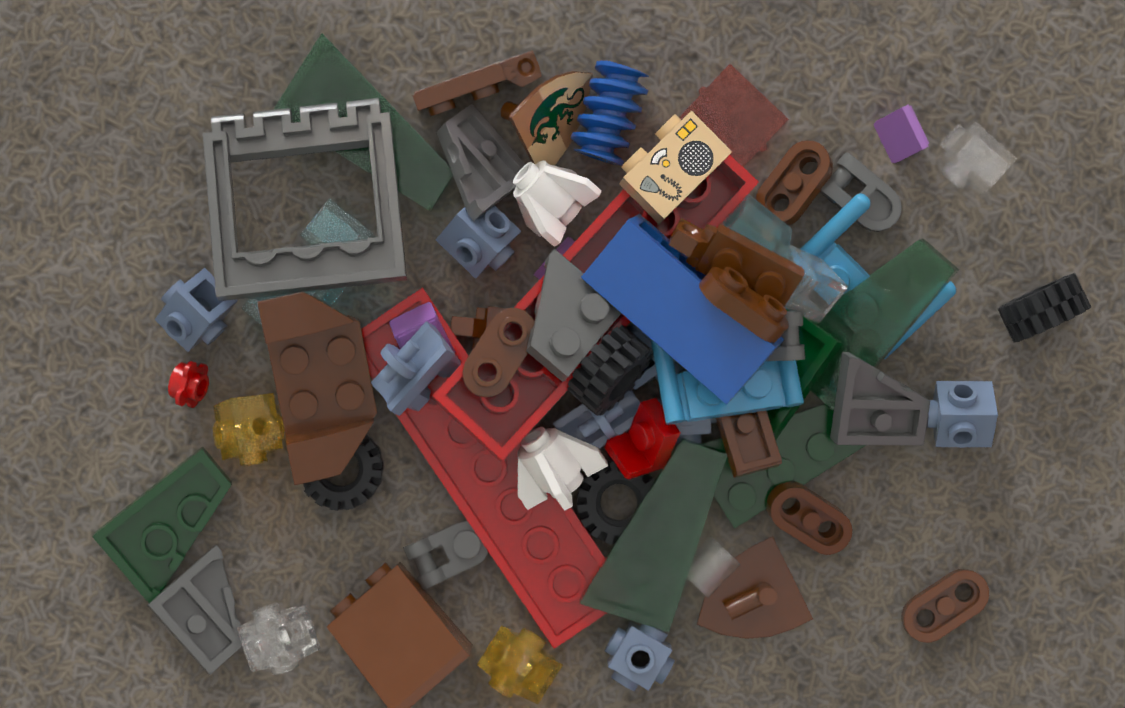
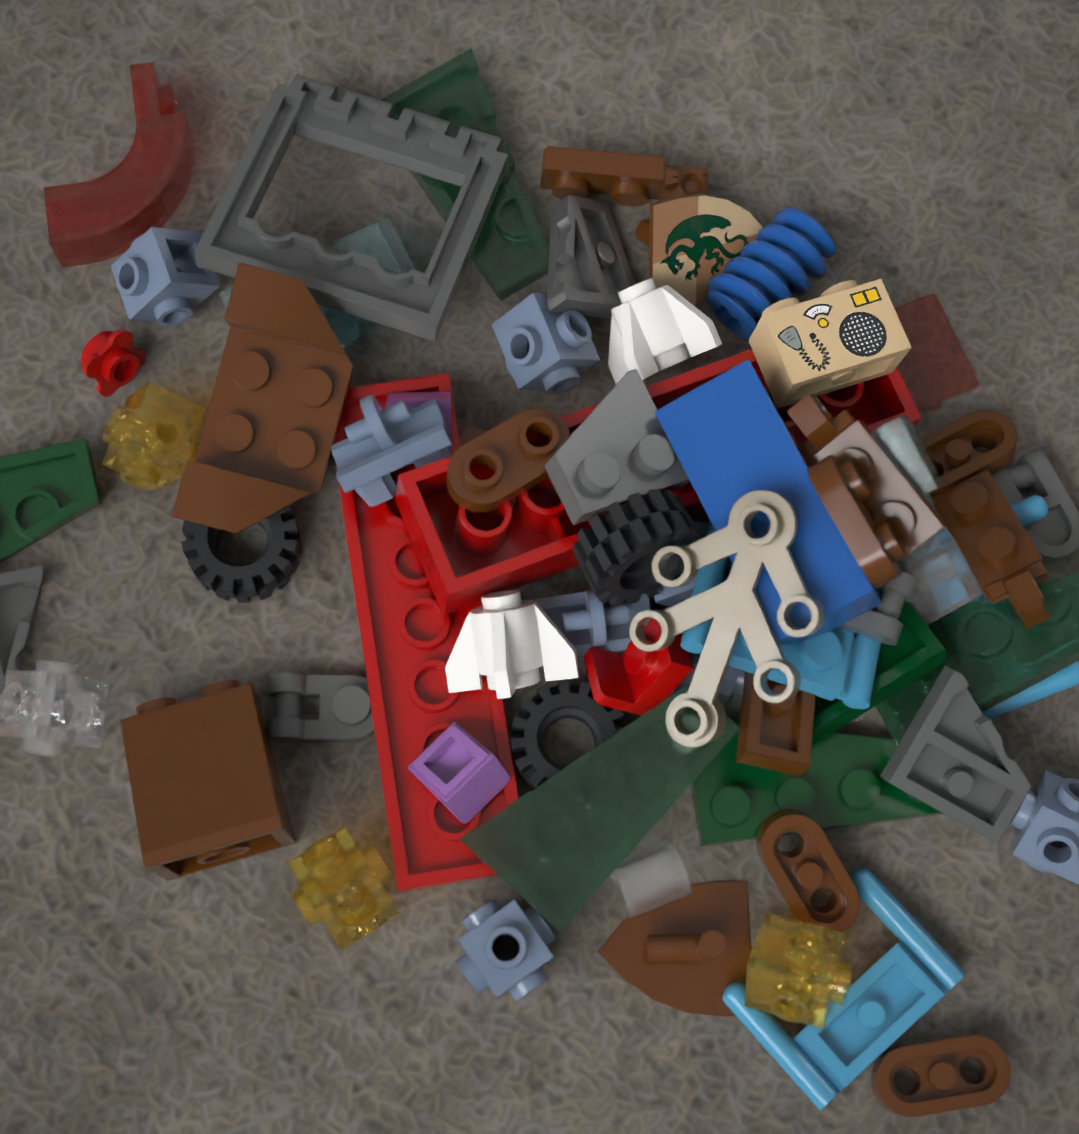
camera: 20 degrees right, 15 degrees down
none -> clear red arch [44,62,194,268]
none -> medium lavender slope [407,721,510,824]
none -> plant [629,490,825,747]
none -> dark azure plate [722,868,967,1111]
none -> clear yellow brick [744,912,853,1029]
none -> reddish brown hinge [930,469,1051,629]

